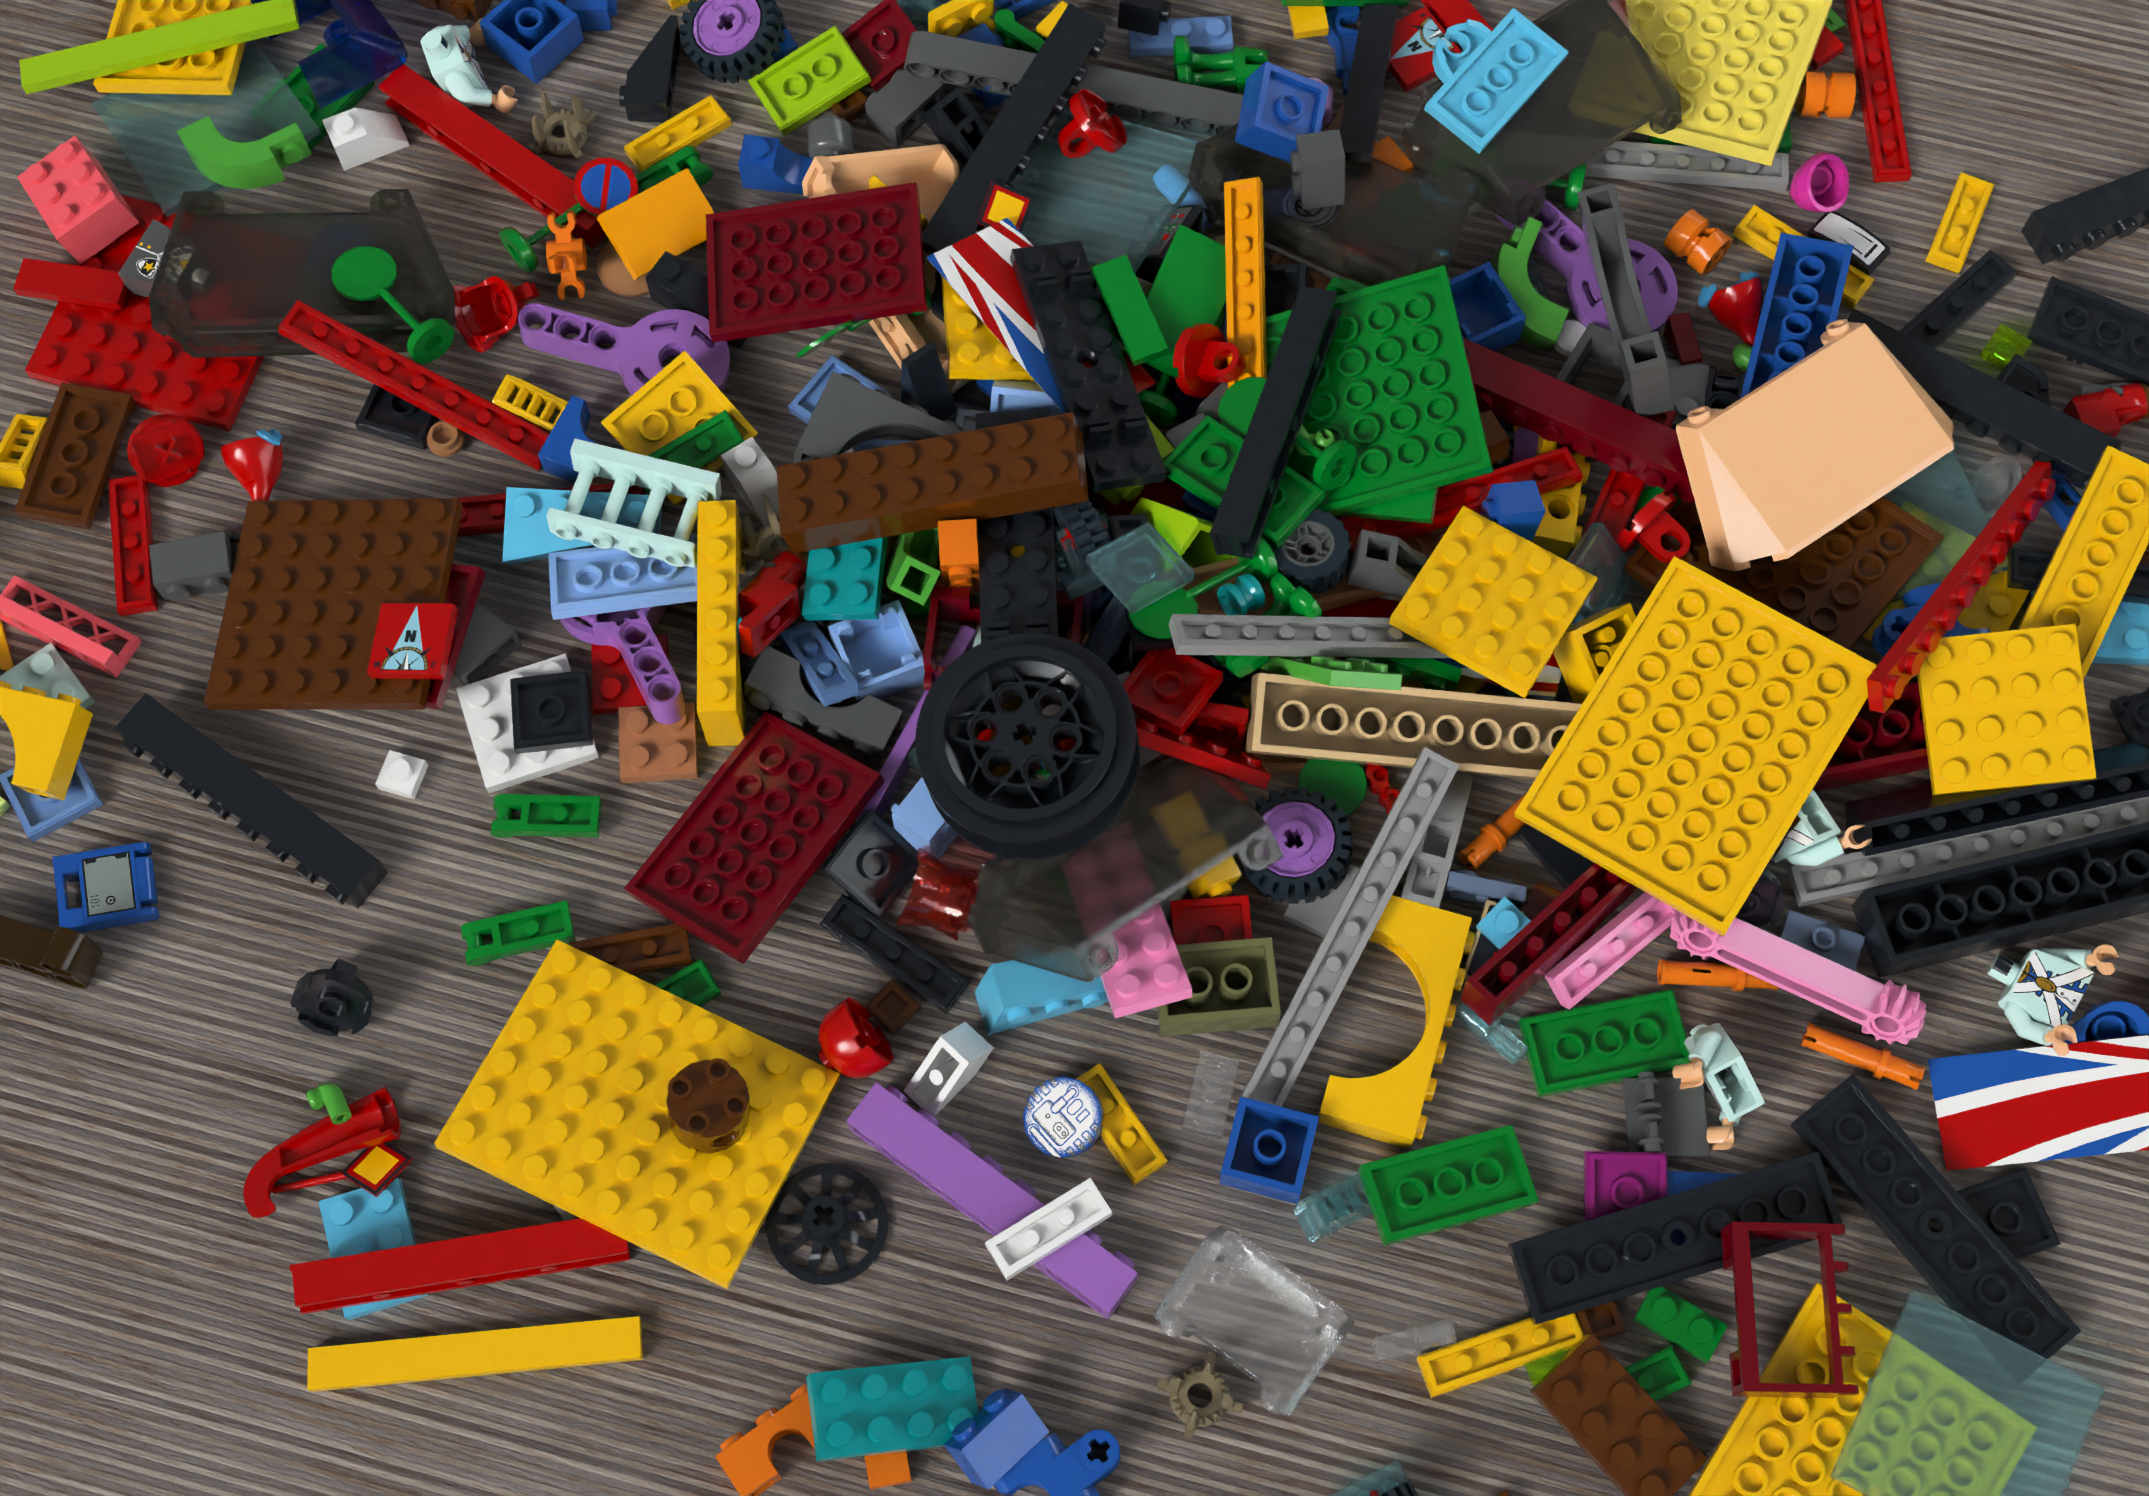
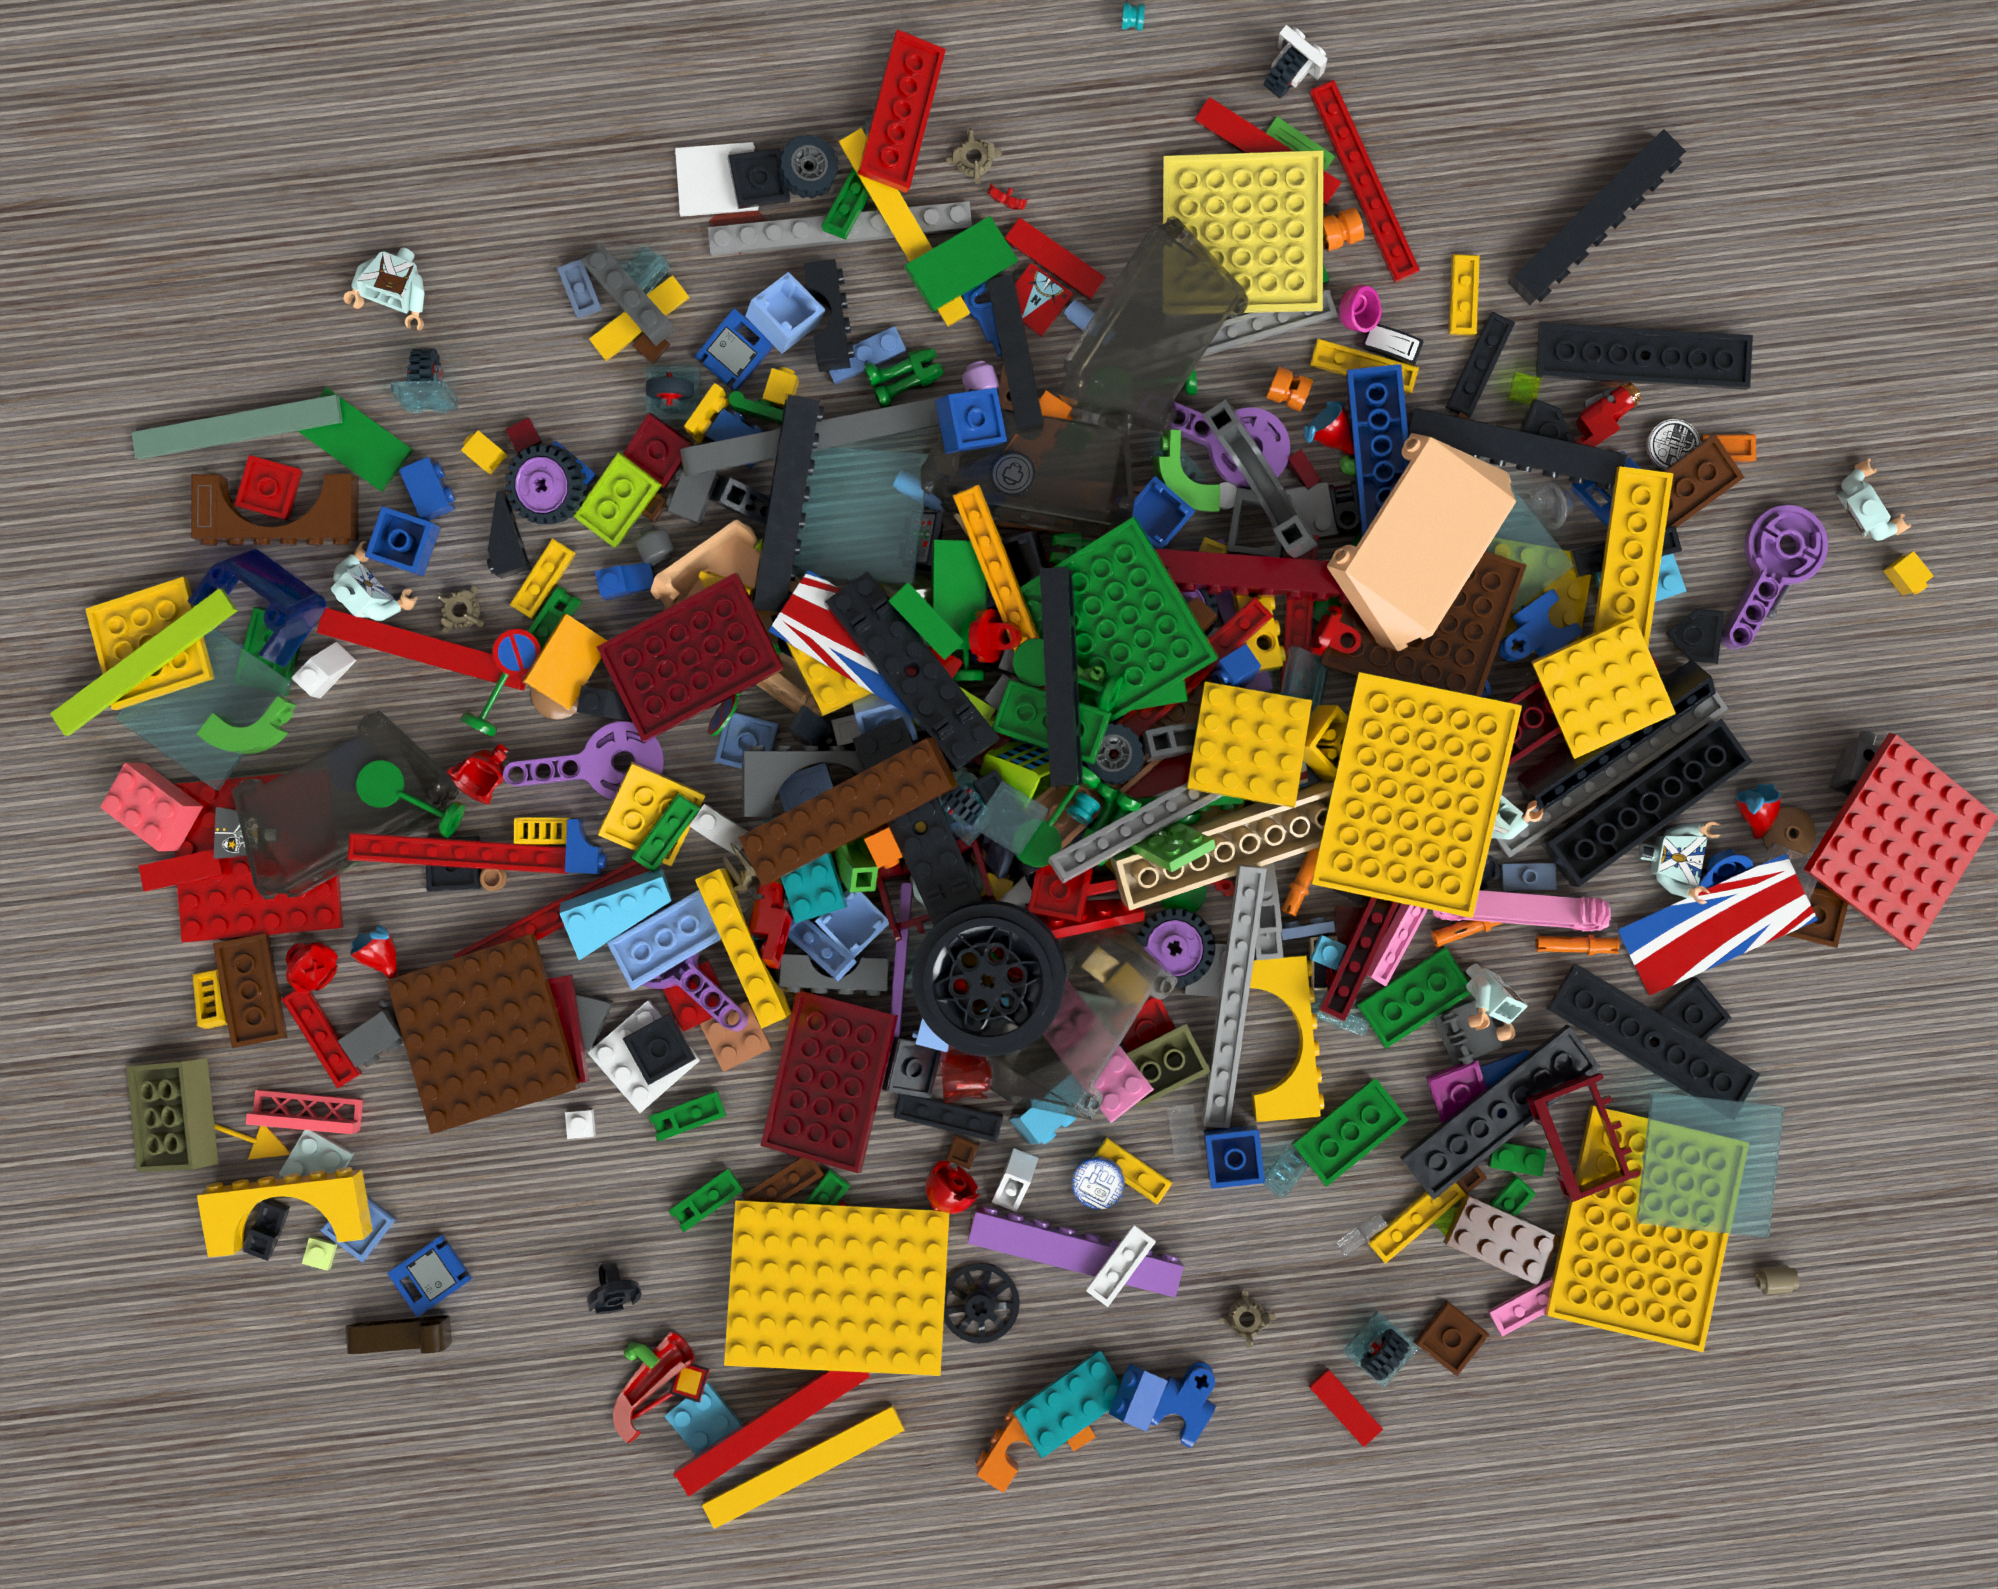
camera: 20 degrees left, 20 degrees up
black brick [115,693,388,909] -> none
red tile [367,603,458,679] -> none
orange pin [546,210,587,300] -> none
light aqua fence [546,439,722,568] -> none
reddish brown brick [666,1058,750,1154] -> none
piece [977,180,1034,233] -> none
red tile [1057,89,1127,158] -> none
clear windscreen [1153,1225,1354,1417] -> none
dark grey brick [1290,129,1345,210] -> none
medium azure plate [1424,8,1569,154] -> none
red plate [1867,460,2056,713] -> none

